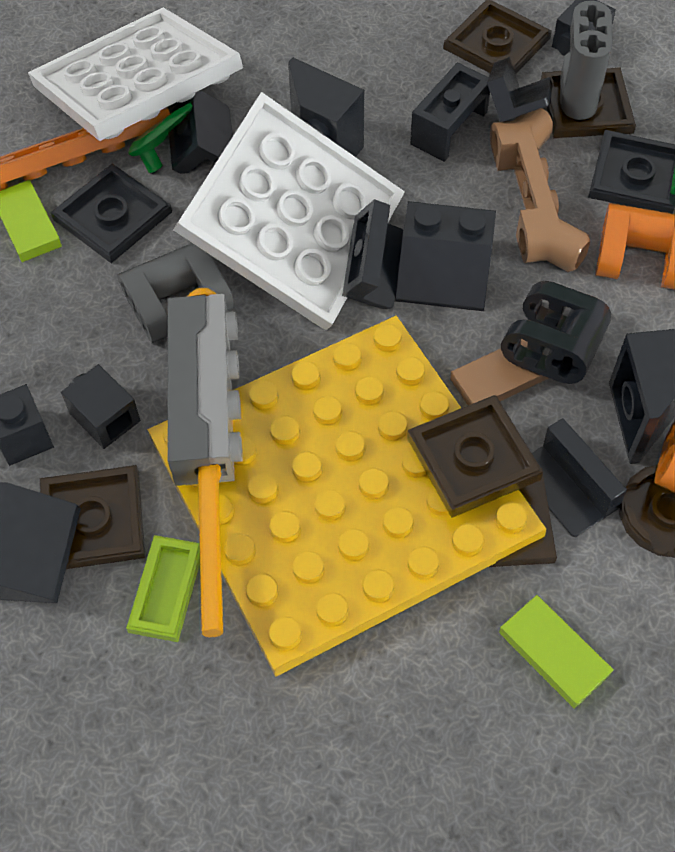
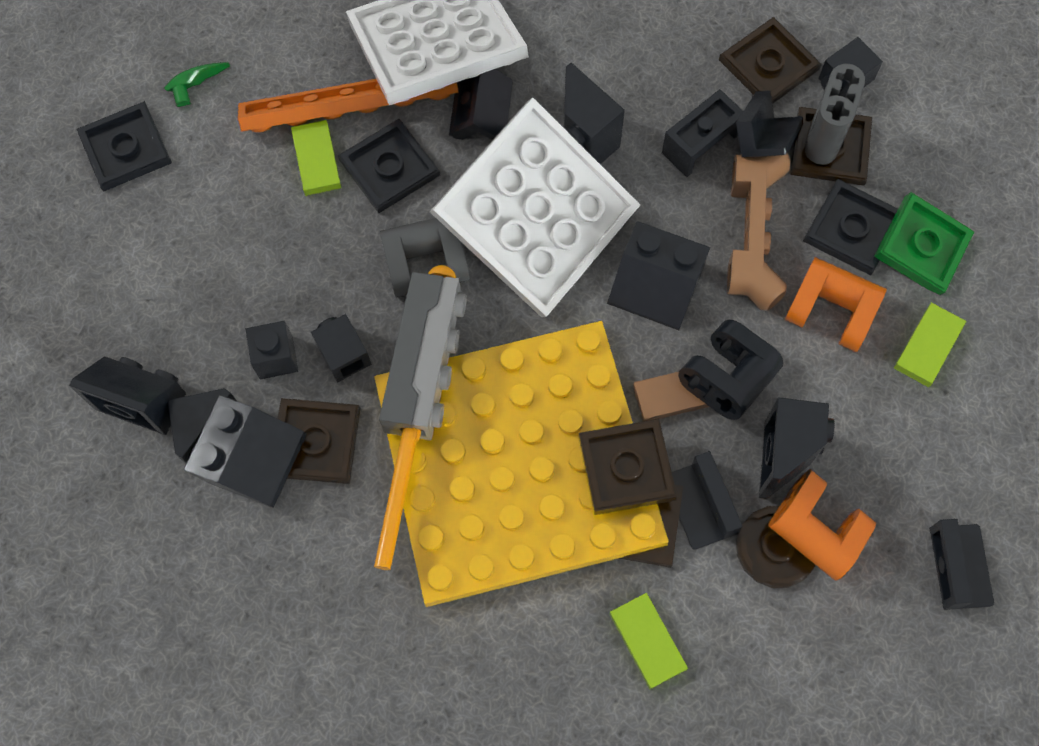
camera: 15 degrees right, 10 degrees up
lime tile [126,535,200,642] -> none
green bar [128,103,193,173] -> none
black panel [342,199,403,309] -> none

